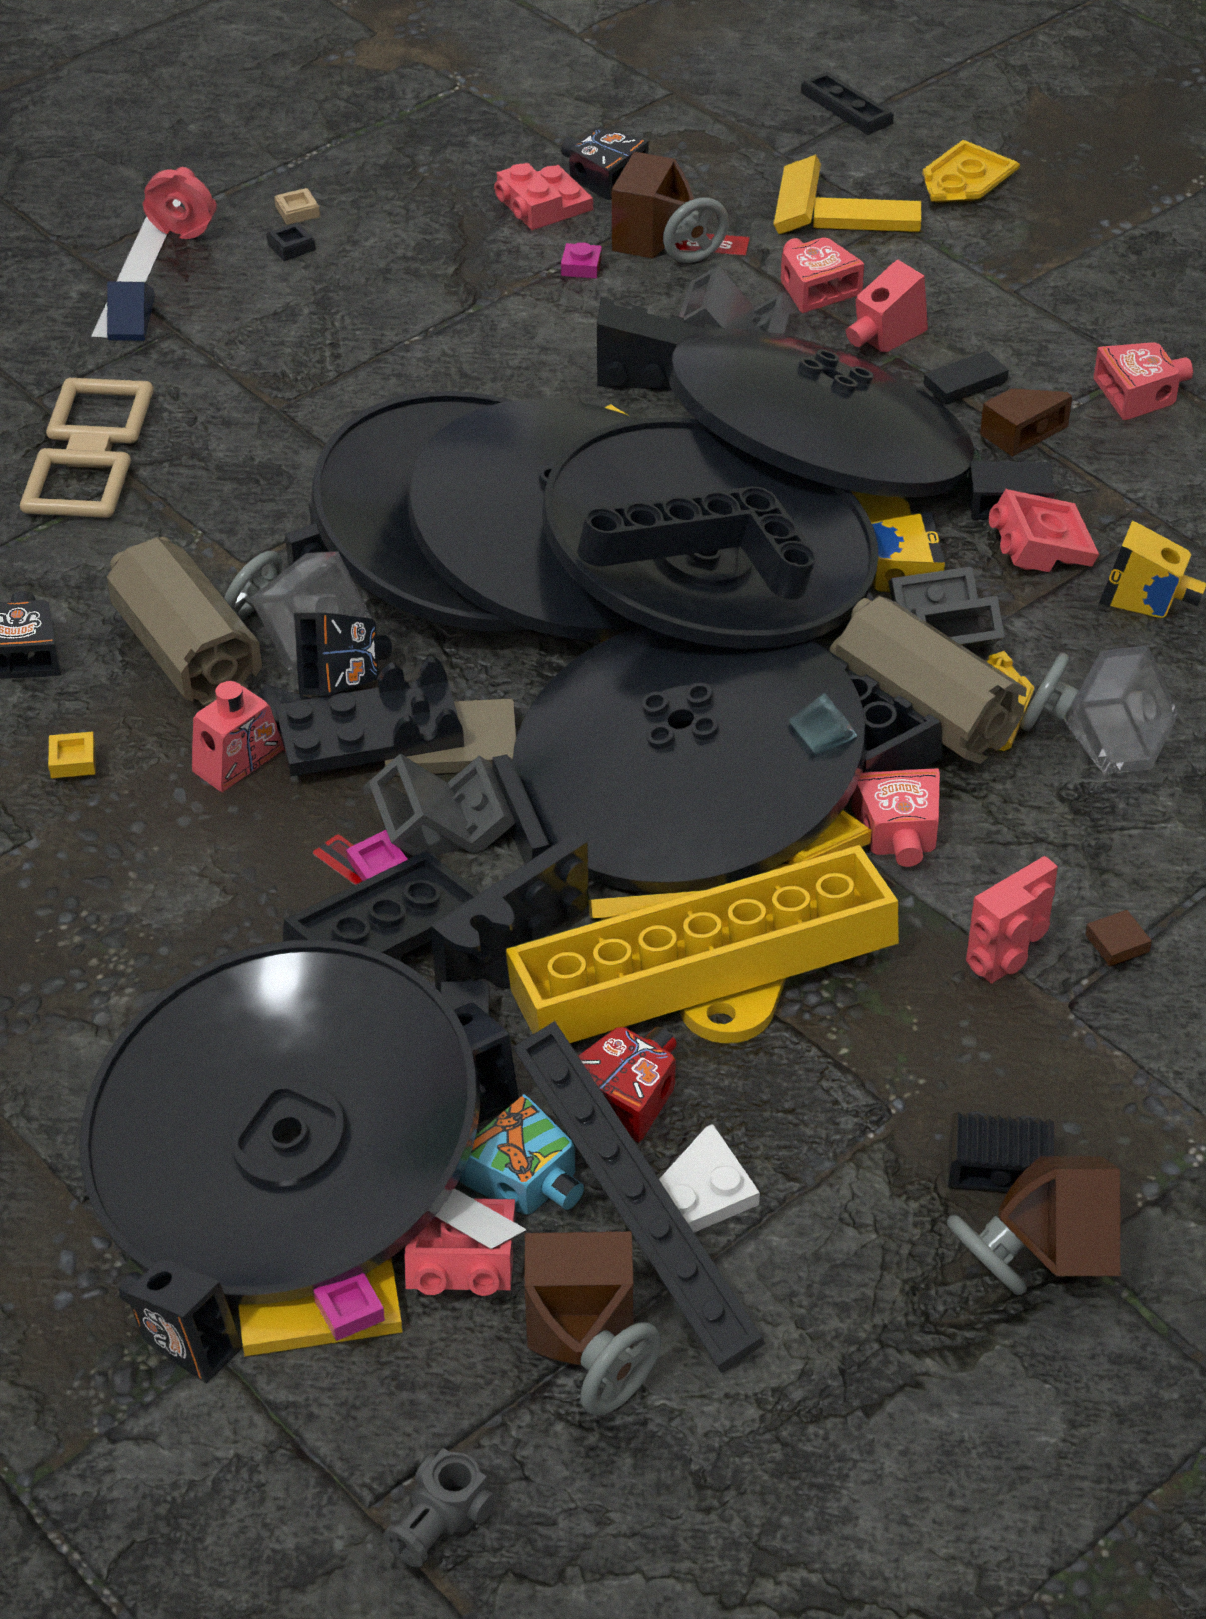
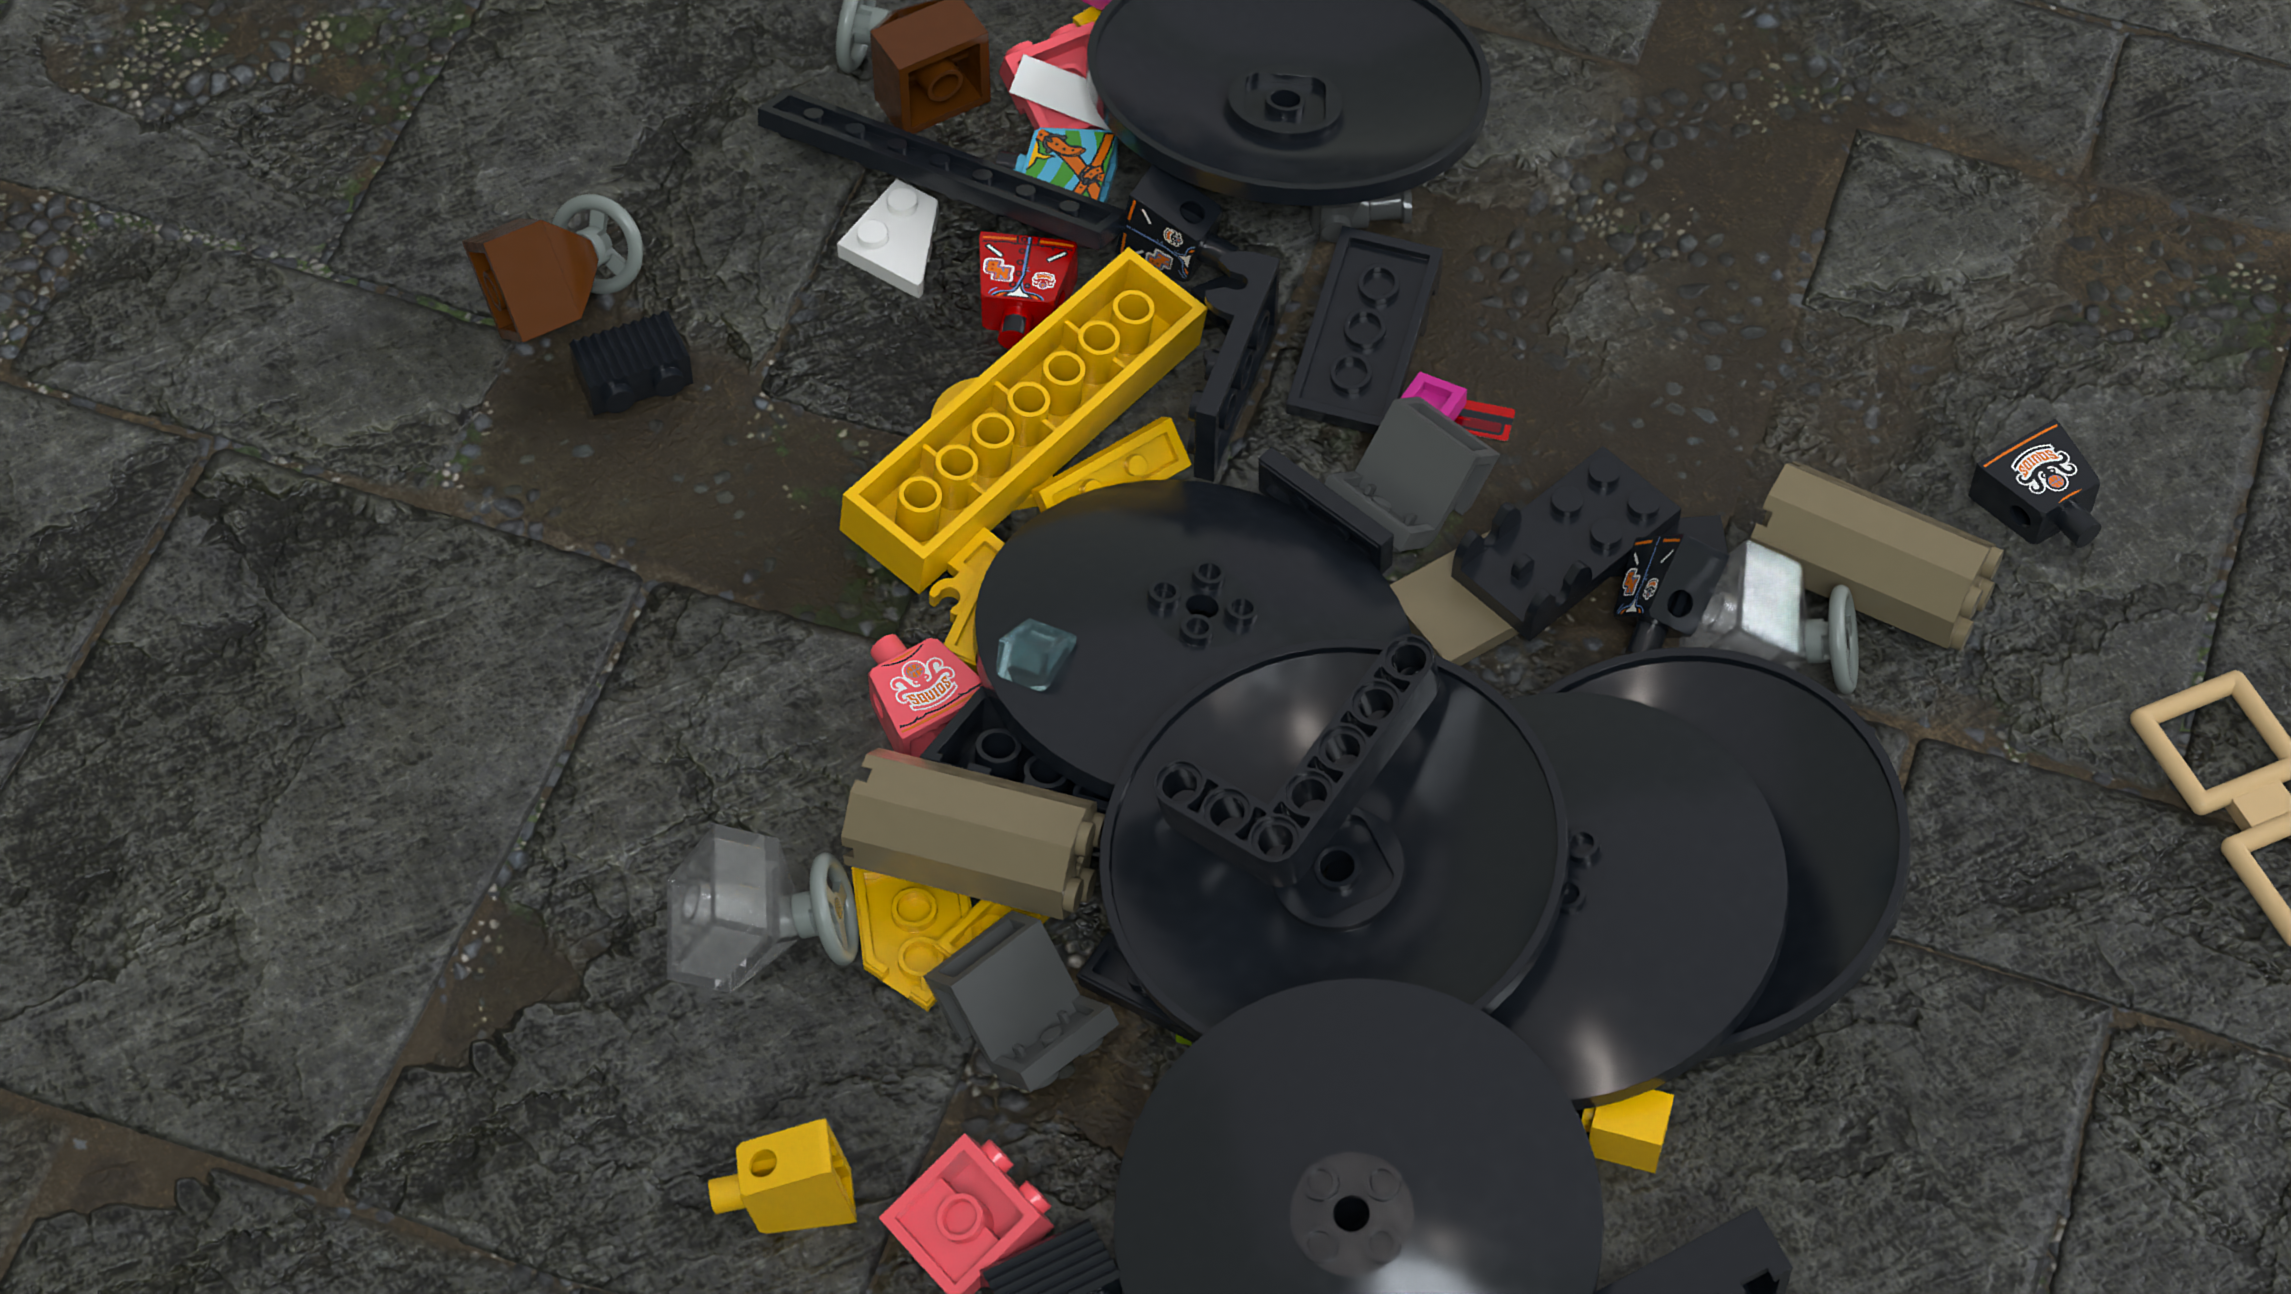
camera: 150 degrees right, 10 degrees up
yellow plate [48,731,95,778] -> none
coral torso [192,681,284,792] -> none
yellow torso [871,512,945,592] -> none
coral plate [966,856,1058,984] -> none
reddish brown tile [1085,910,1152,966] -> none

